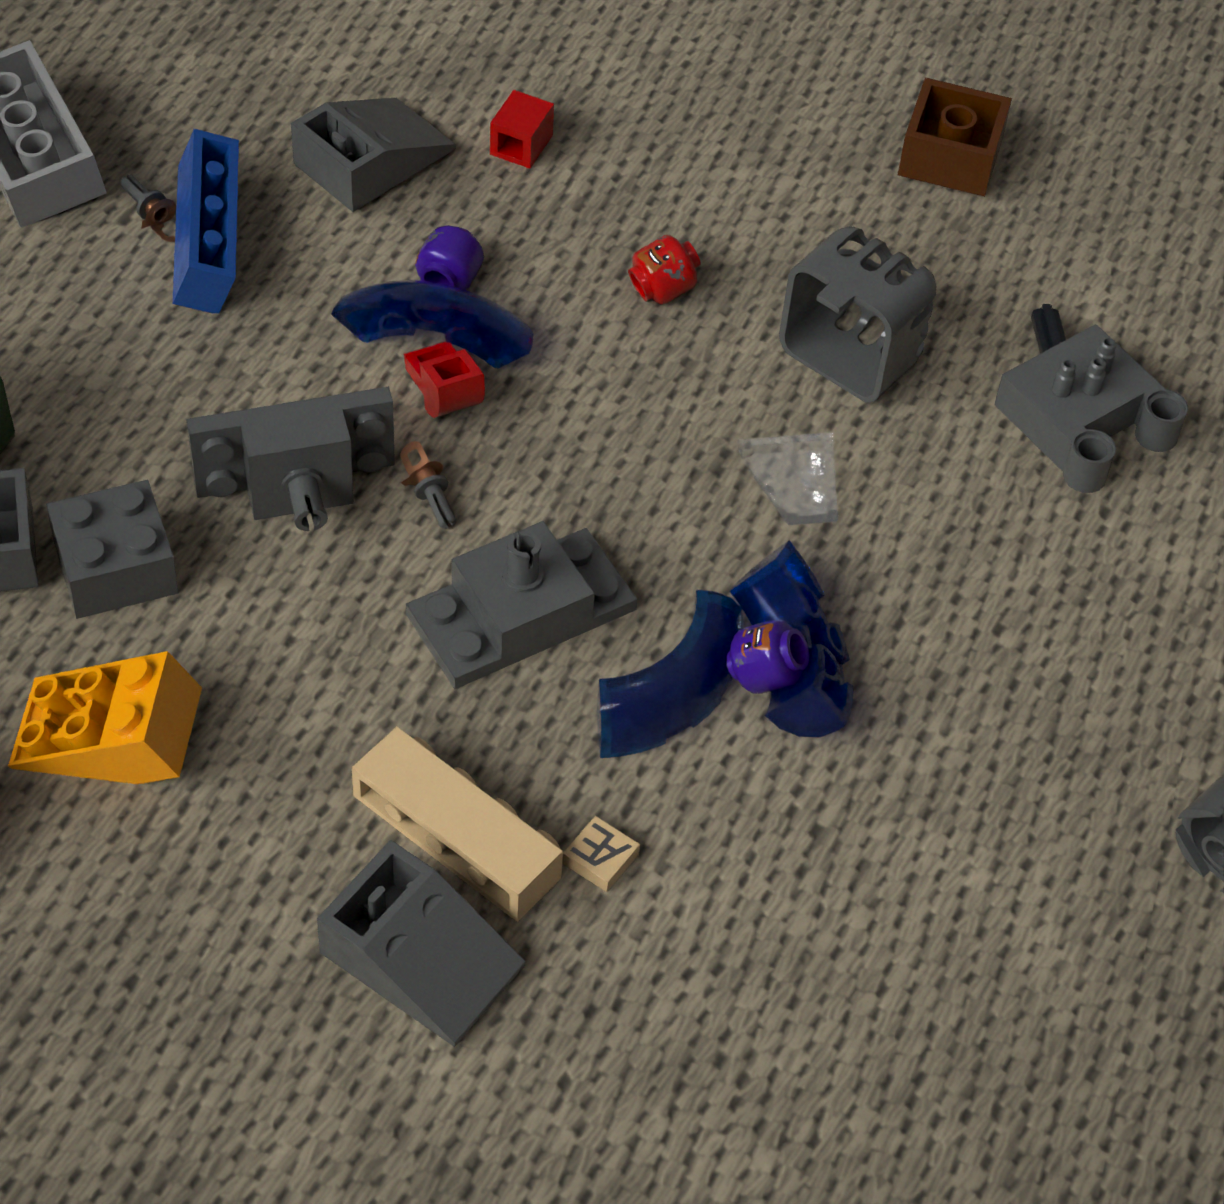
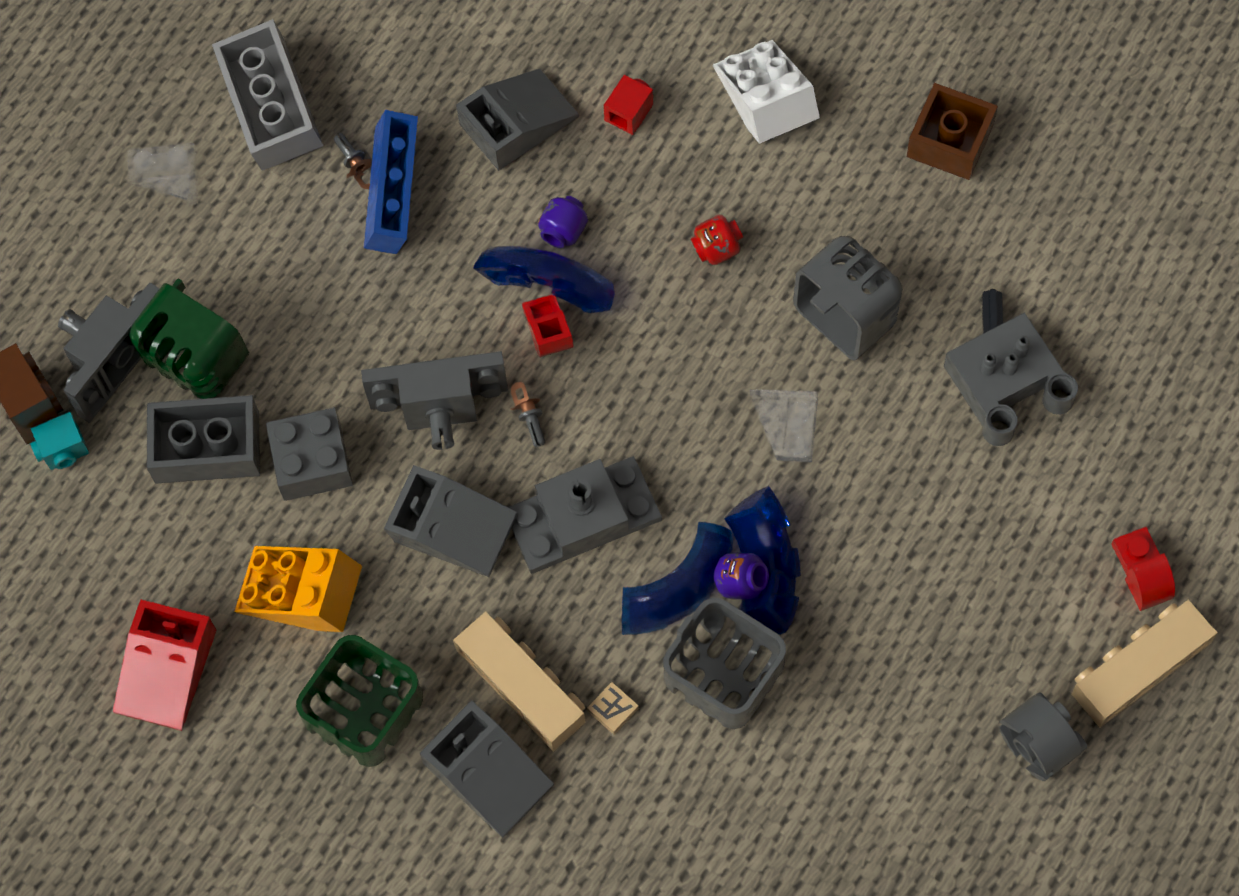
camera: 15 degrees right, 15 degrees up
none -> dark green piece [296,635,423,767]
none -> dark grey slope [384,465,518,577]
none -> dark grey piece [663,598,786,729]
none -> white slope [713,40,820,144]

